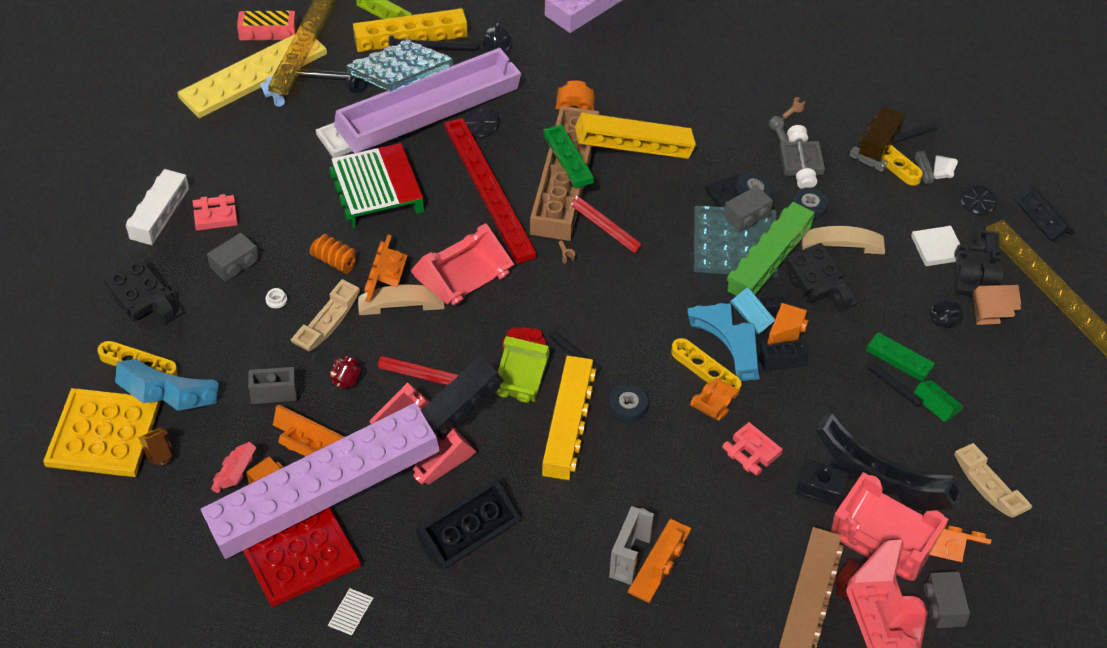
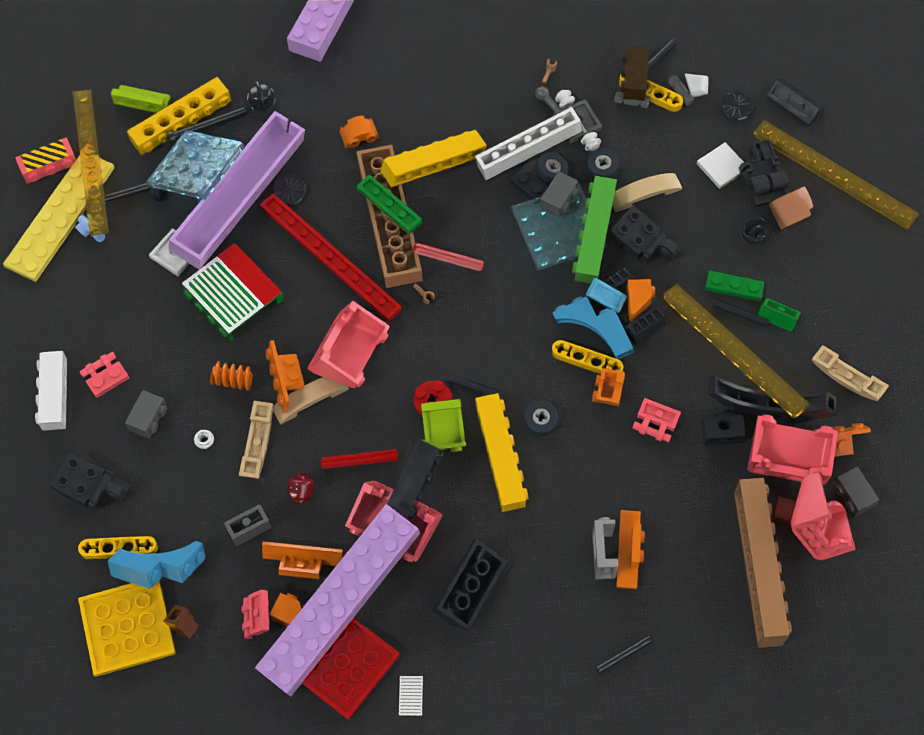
camera: 20 degrees left, 15 degrees up
none -> white brick [475,107,582,180]
none -> clear yellow plate [663,284,809,418]

